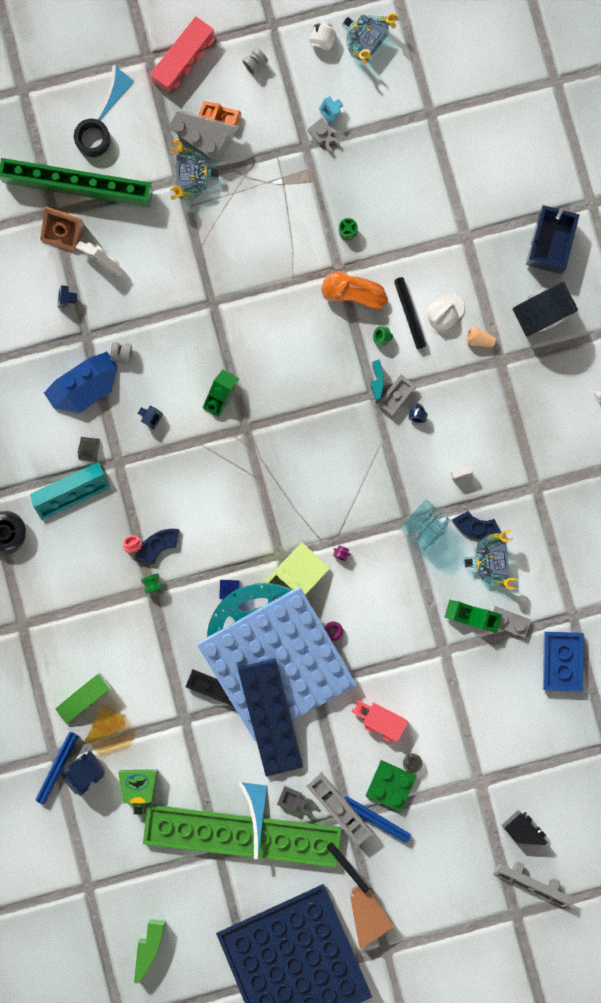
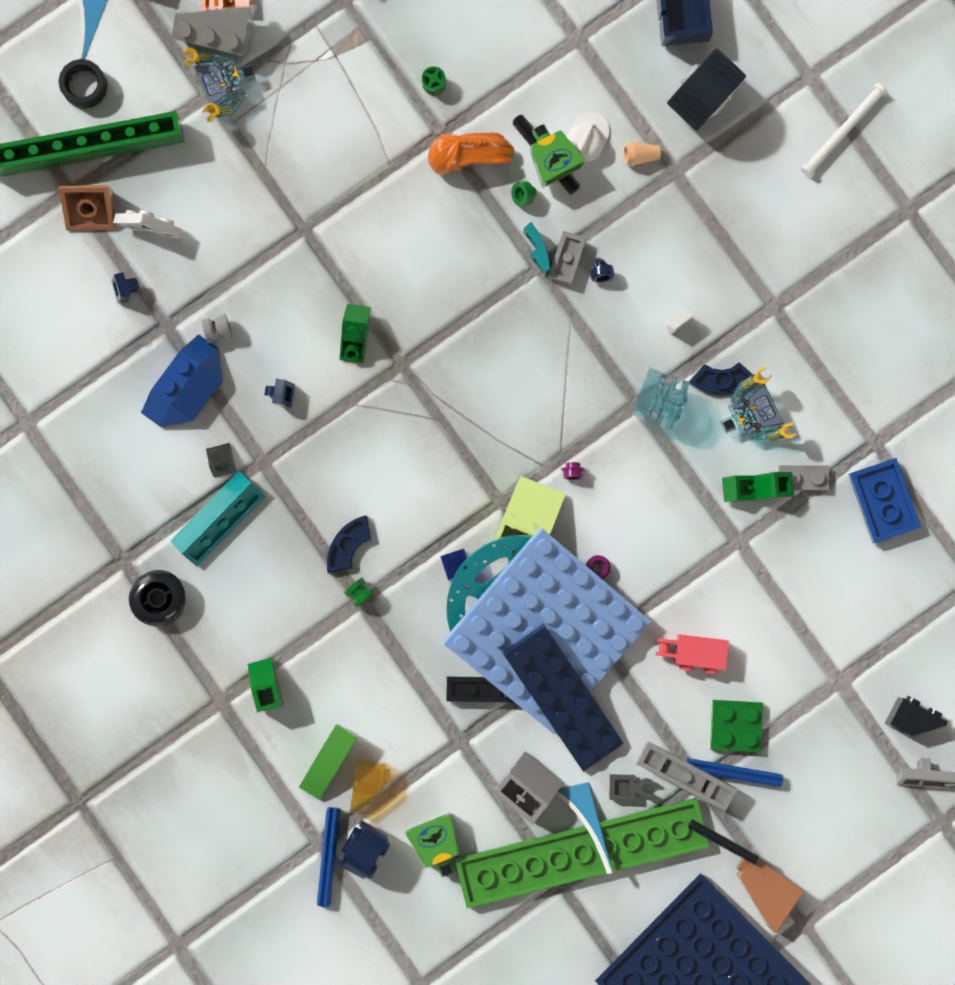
camera: 25 degrees left, 0 degrees up
coral plate [123,535,142,553] -> none
clear smoke plate [403,753,422,773] -> none
none -> green slope [248,657,284,713]
none -> light grey slope [493,752,563,825]
none -> bright green torso [530,124,585,188]

